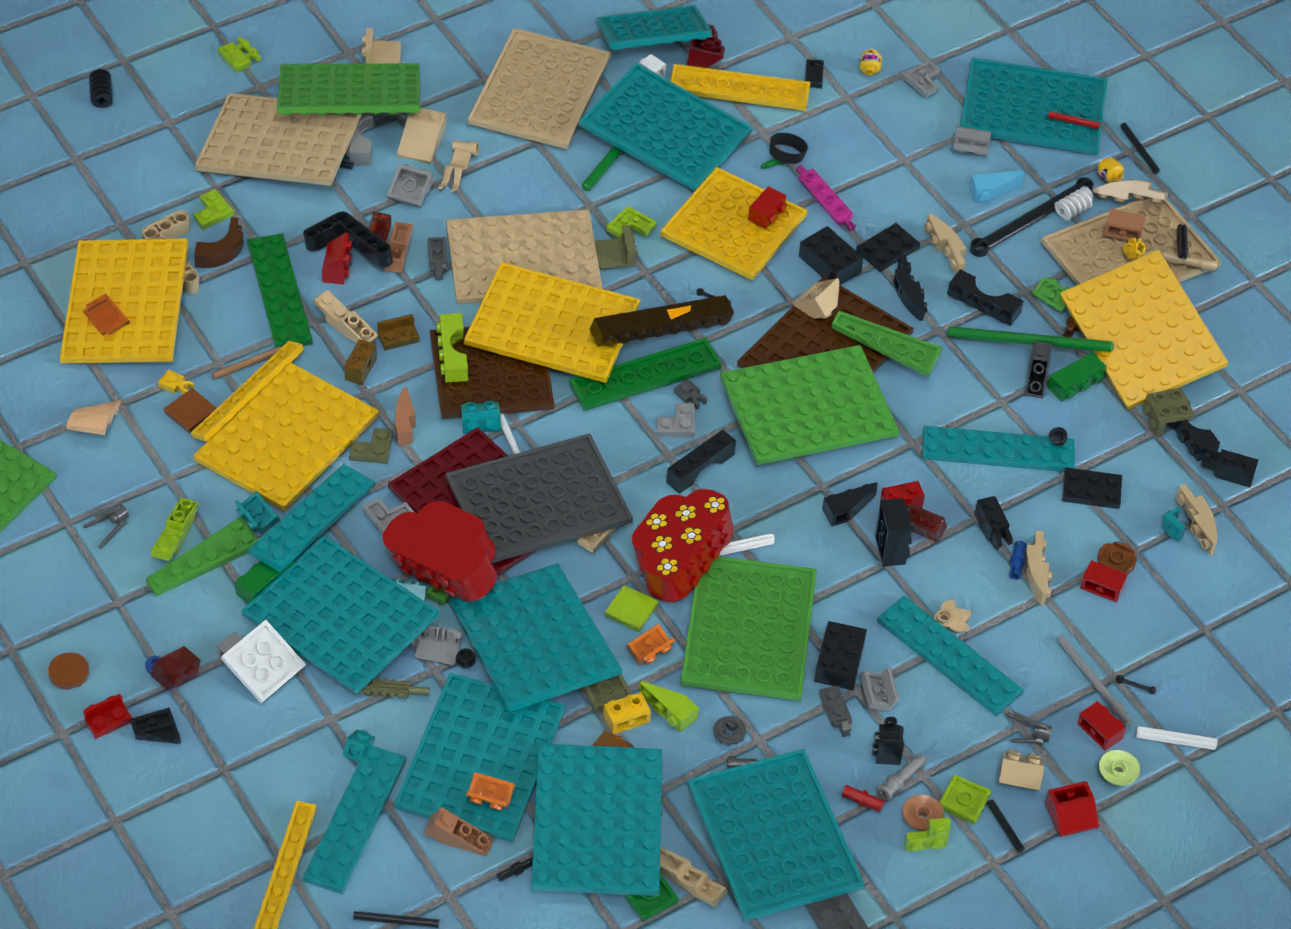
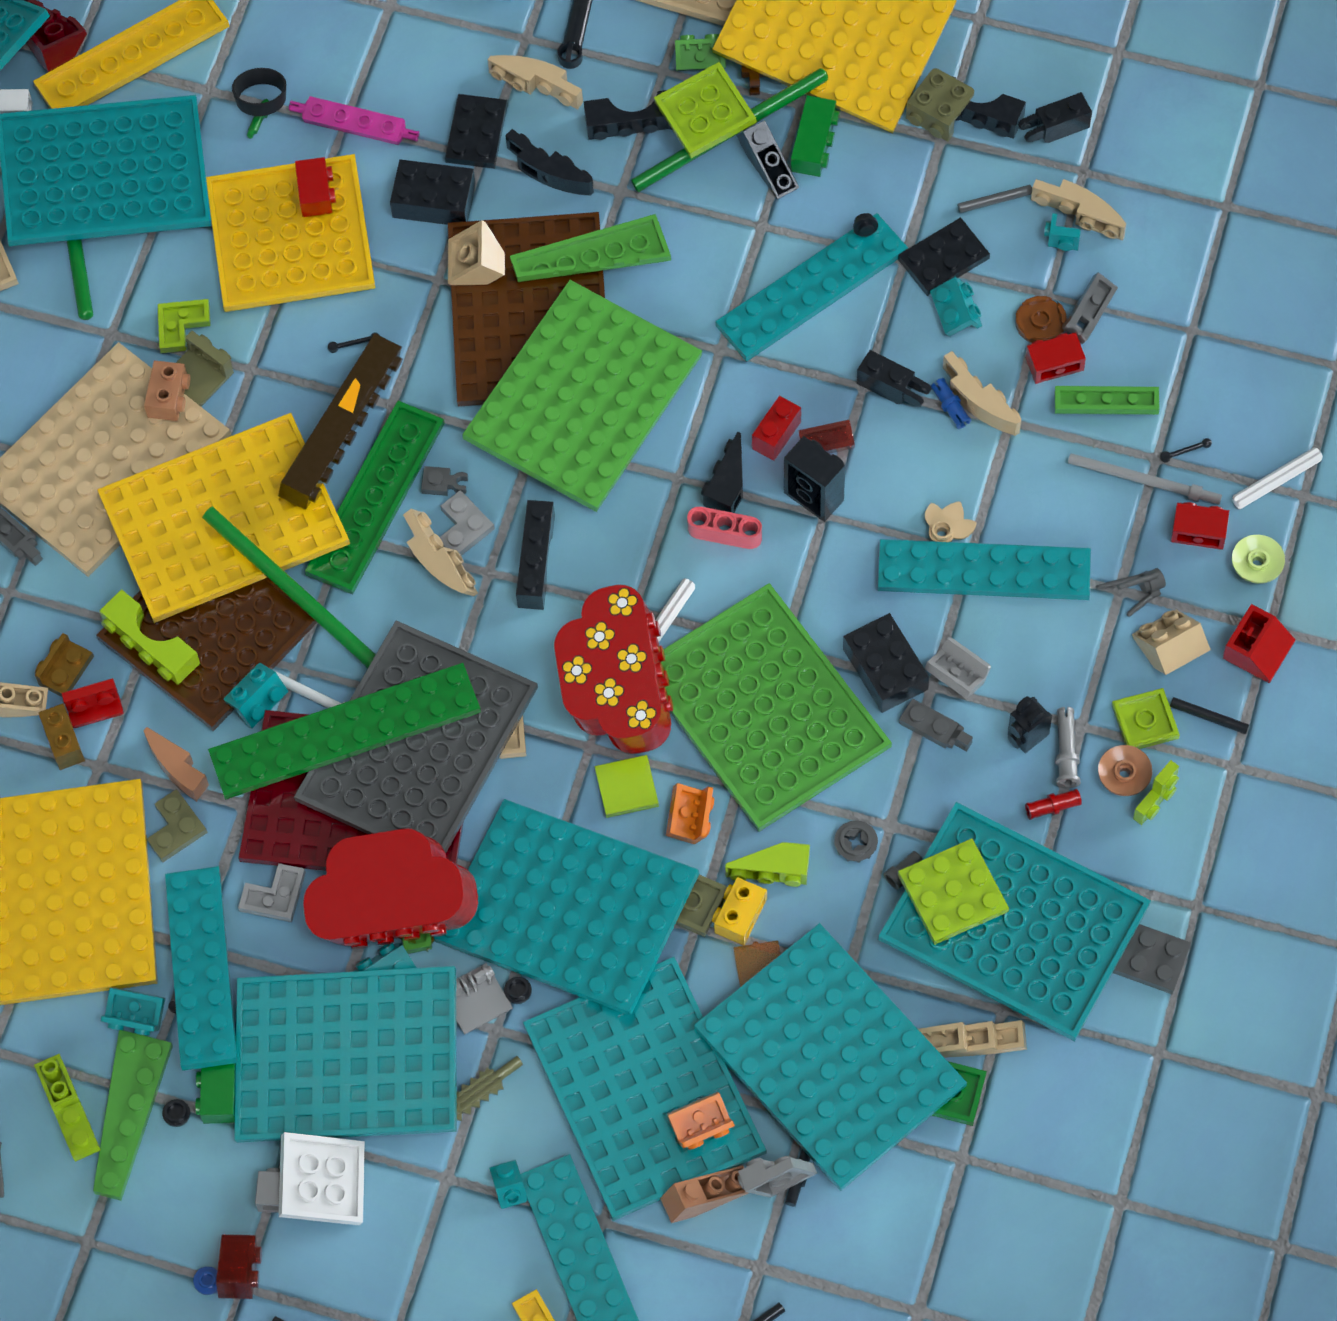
camera: 35 degrees left, 15 degrees up
none -> red bracket [61,678,124,728]
none -> nougat brick [144,360,190,421]
none -> black plate [162,1099,191,1127]
none -> green piece [202,506,376,668]
none -> green plate [208,663,481,800]
none -> tan slope [403,509,478,596]
none -> lime plate [654,62,757,158]
none -> coral beam [687,507,762,549]
none -> light grey plate [738,1156,817,1198]
none -> lime plate [898,839,1009,945]
none -> teal bracket [930,276,982,337]
none -> dark grey bar [957,185,1032,213]
none -> bright green plate [1054,386,1160,415]
none -> dark grey plate [1062,272,1118,344]

